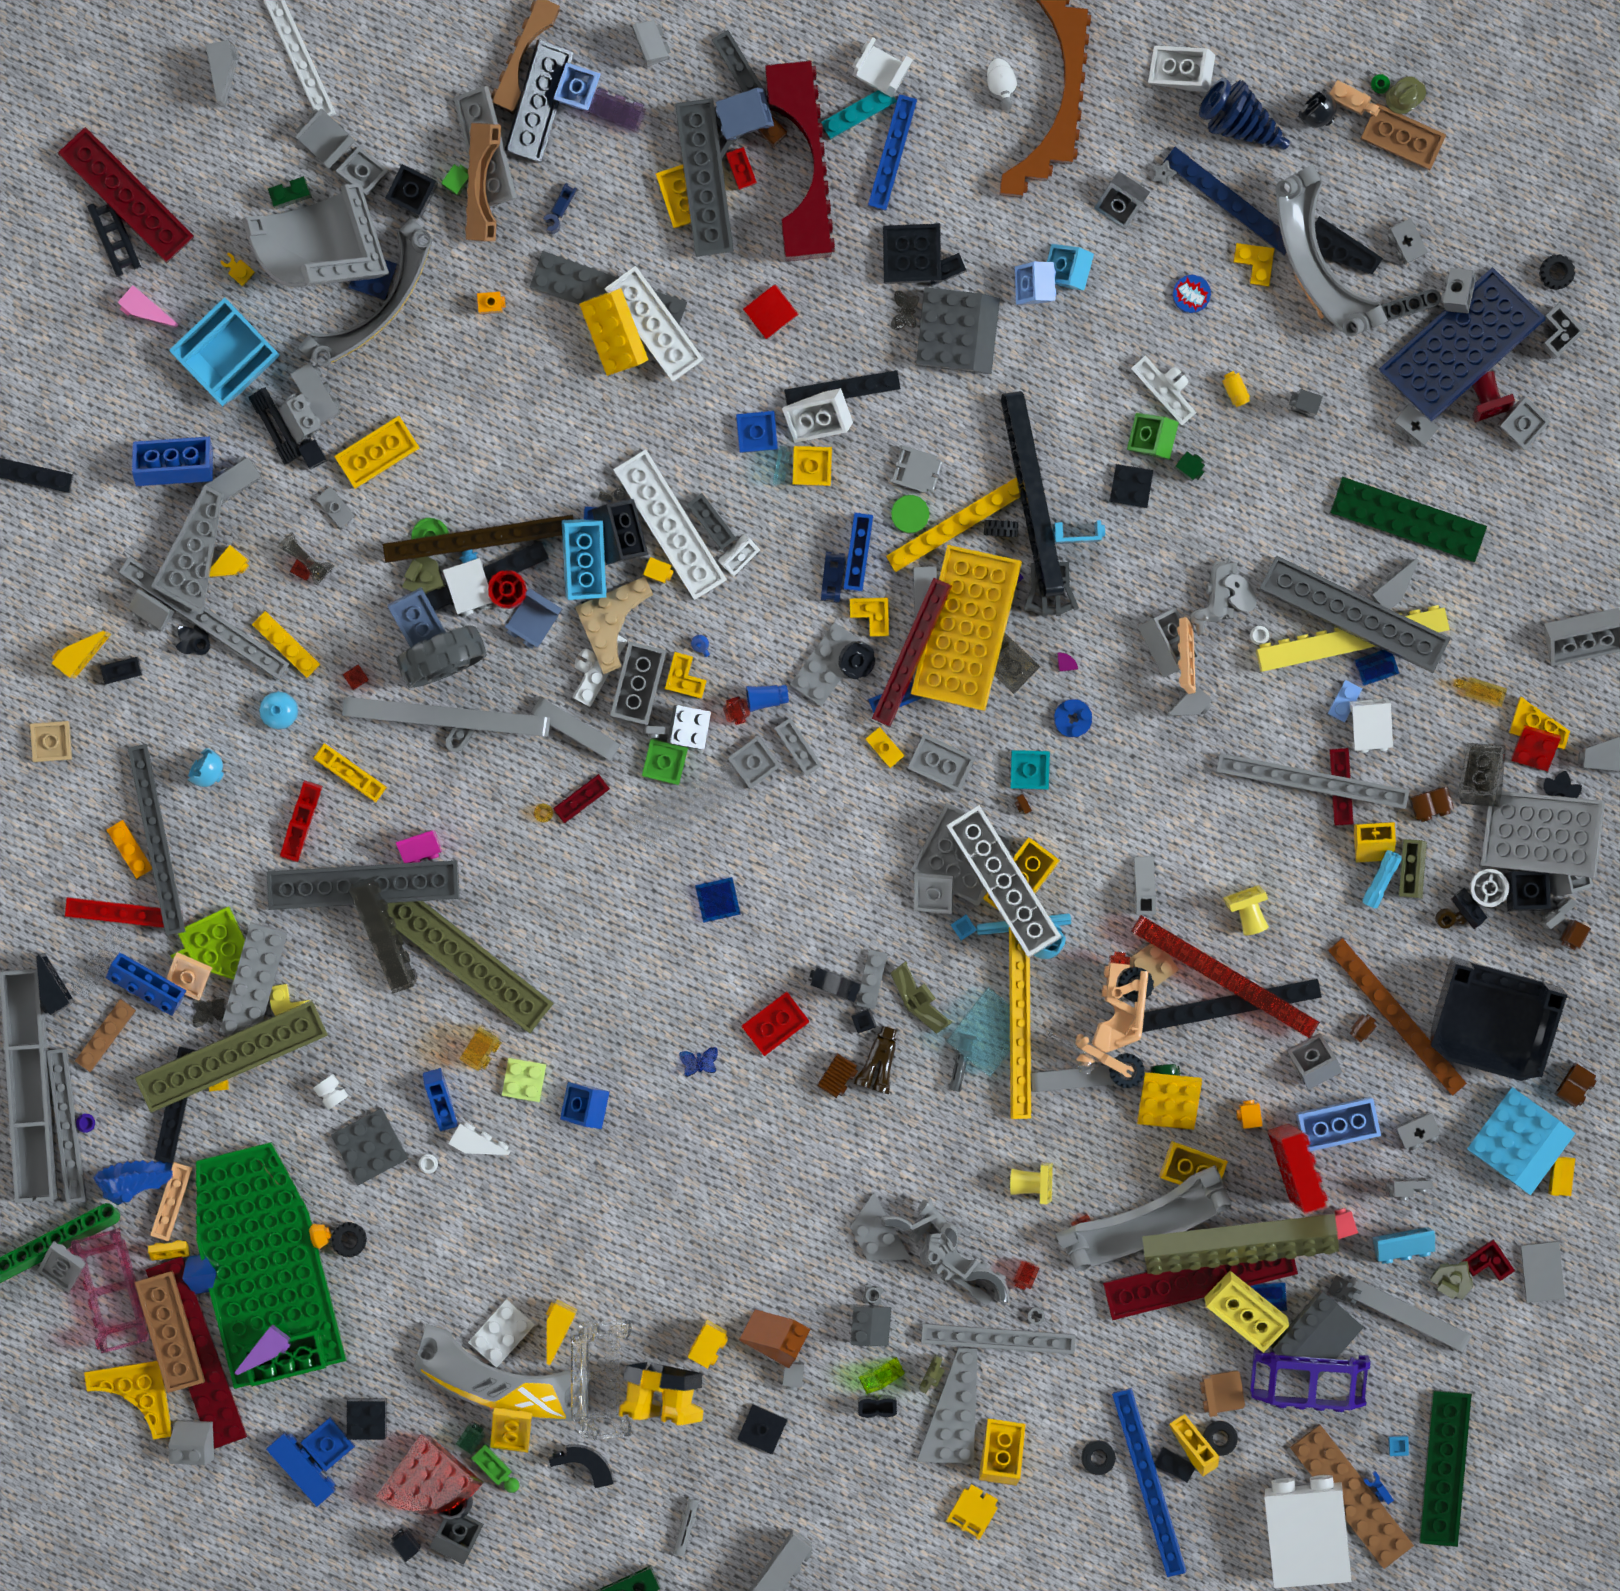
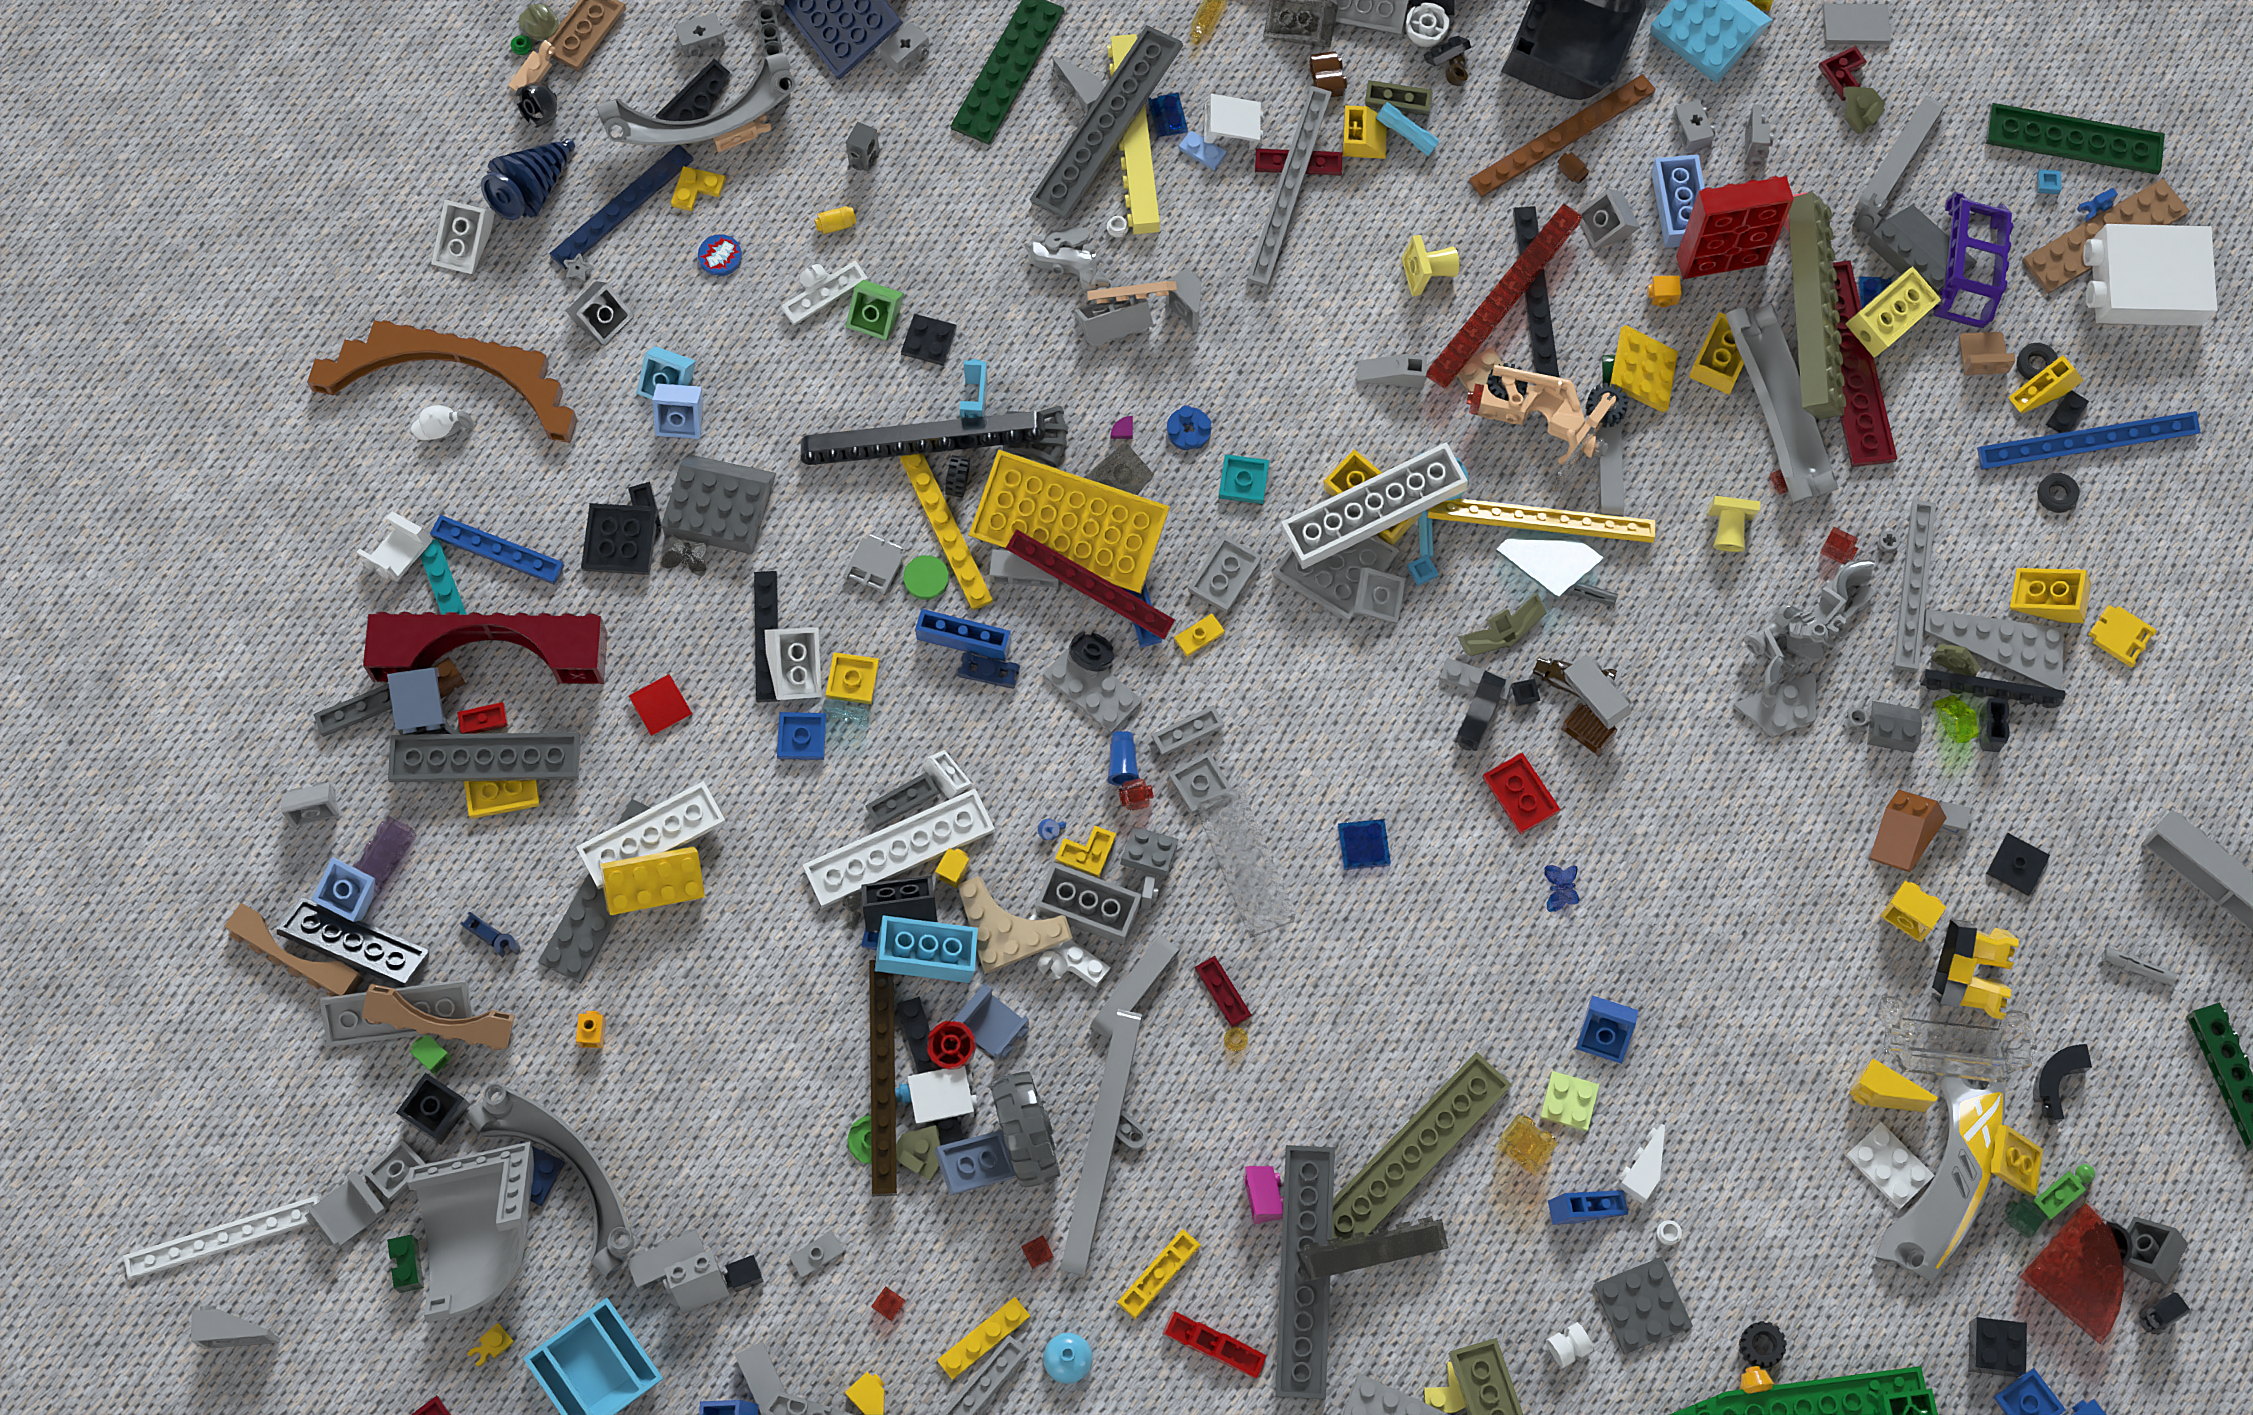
camera: 80 degrees left, 20 degrees down
black container [248,387,302,465] -> none
clear smoke animal [277,532,335,585] -> none
yellow plate [334,416,420,489] -> none
bright green plate [642,739,688,785] -> none
yellow plate [850,598,889,637] -> none
reddish brown plate [1015,794,1032,814] -> none
dark green brick [1174,451,1205,482] -> none
medium azure slope [1372,1227,1435,1264] -> none
none -> light grey brick [1564,655,1631,730]
none -> black plate [1920,669,2065,708]

